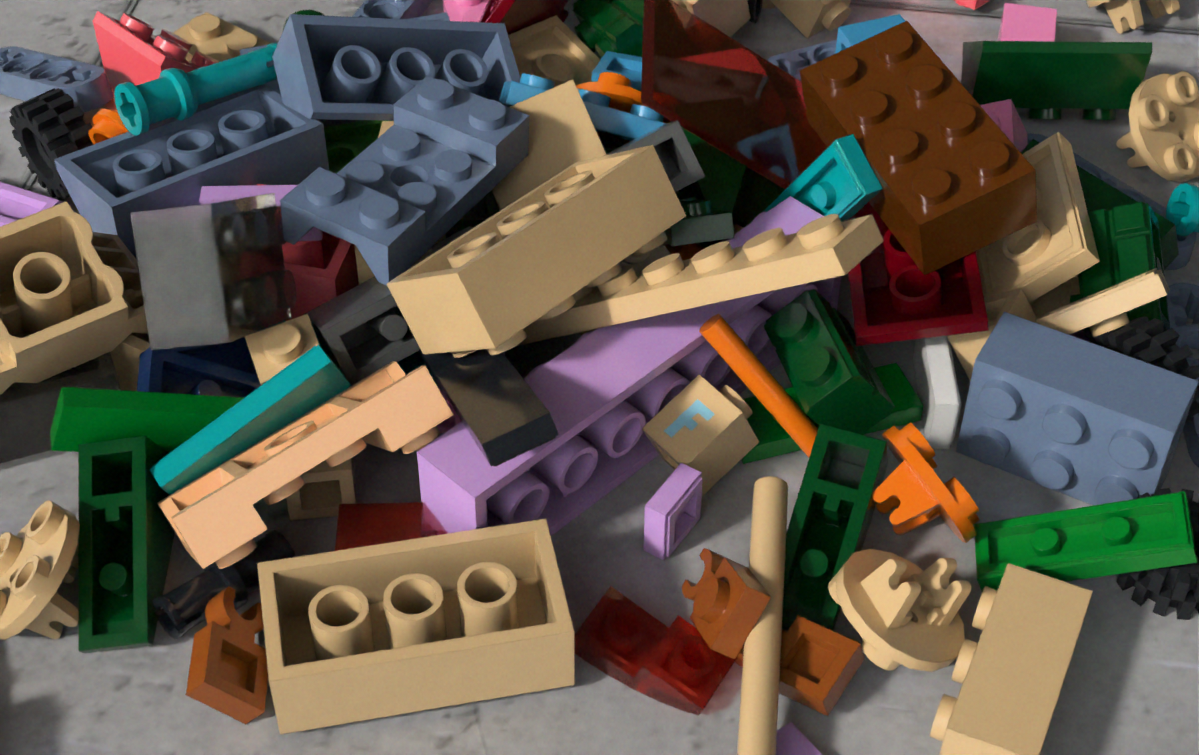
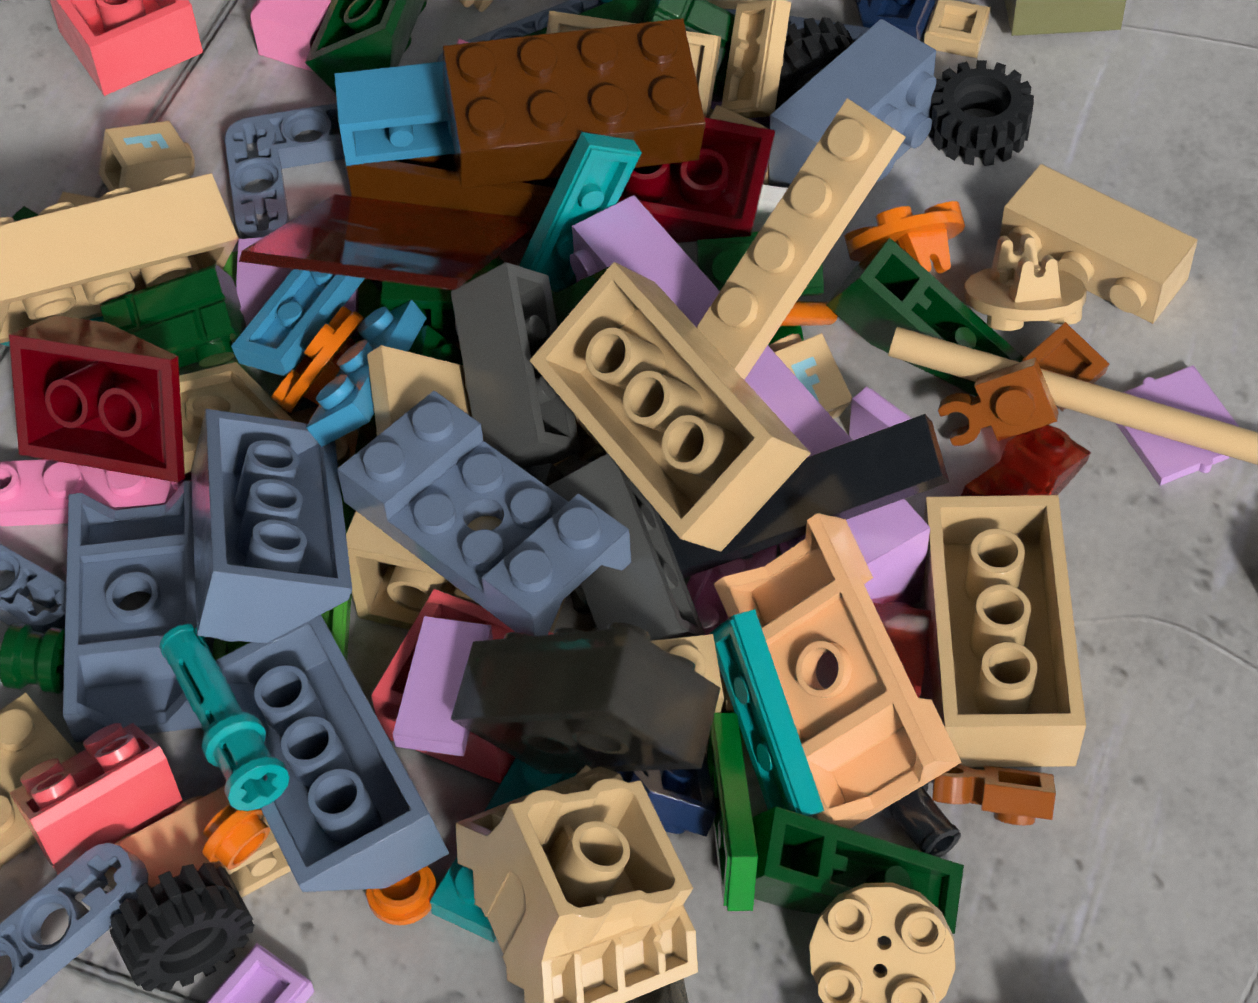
camera: 75 degrees left, 10 degrees up
green tile [974,491,1198,591] -> none

